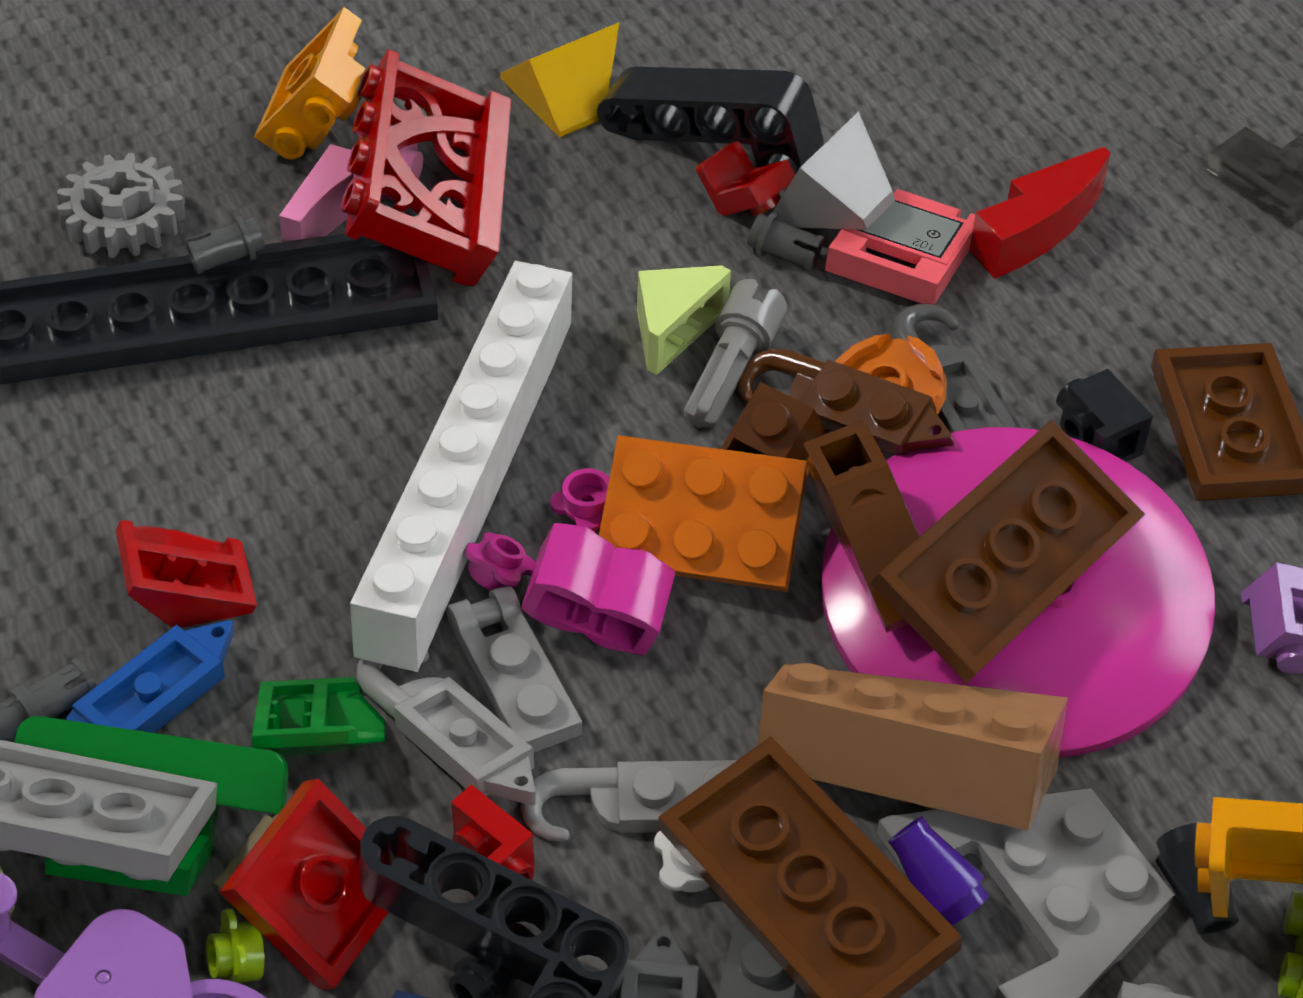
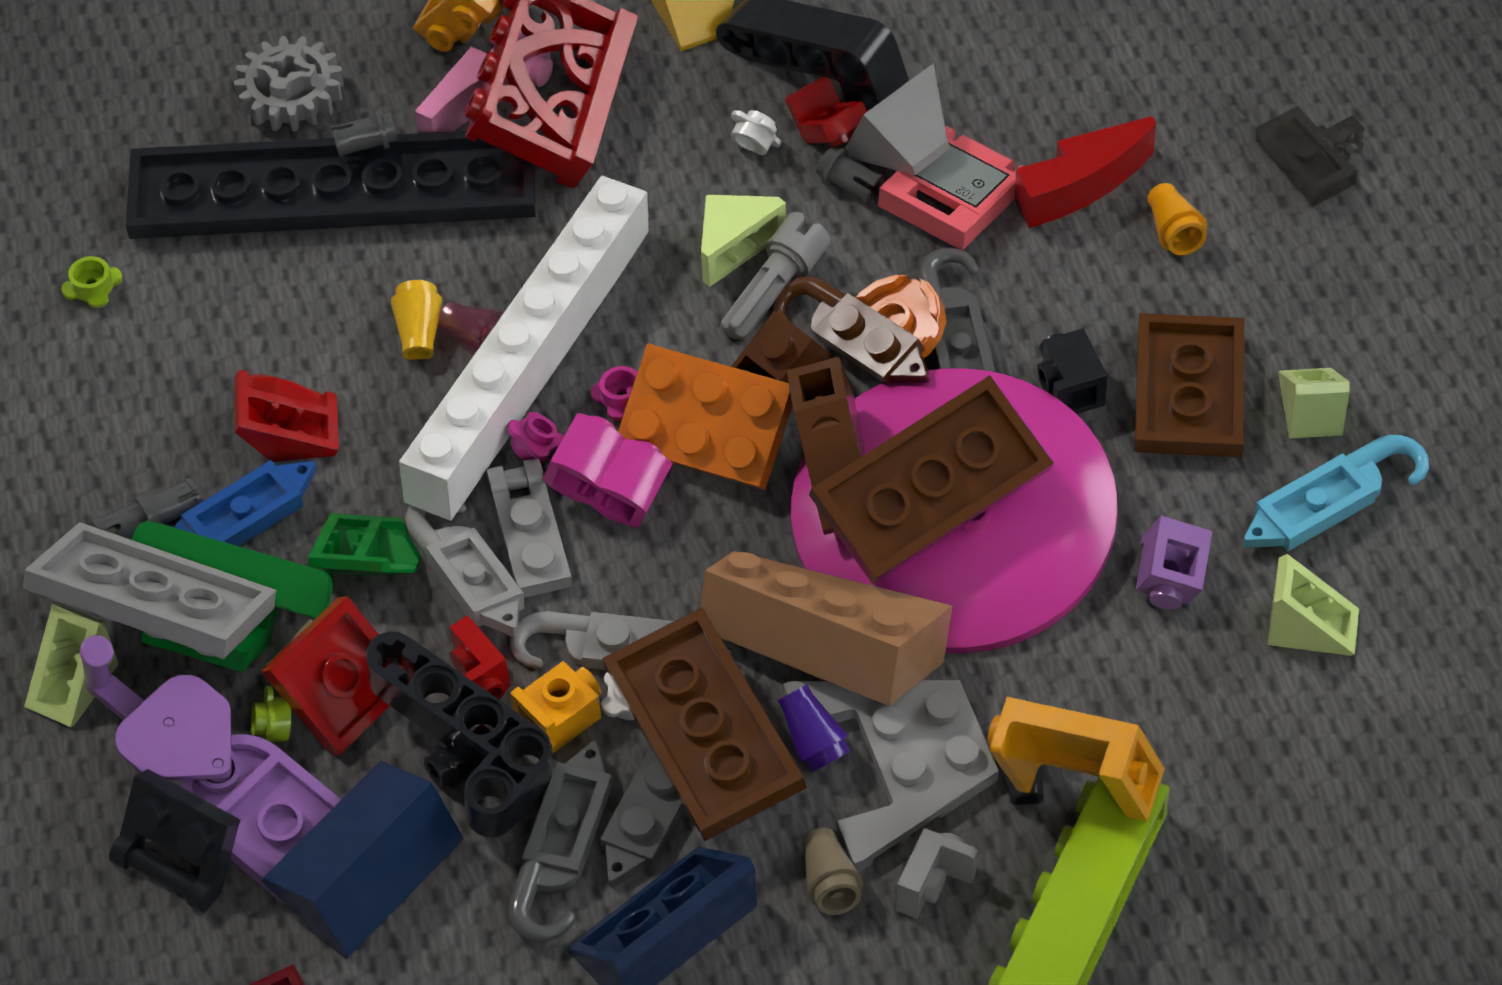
camera: 15 degrees right, 5 degrees up
none -> yellow cone [390,280,443,360]
none -> clear pink cone [438,301,505,353]
none -> light orange brick [510,661,602,754]
none -> white plate [730,110,782,155]
none -> light orange cone [1147,183,1207,256]

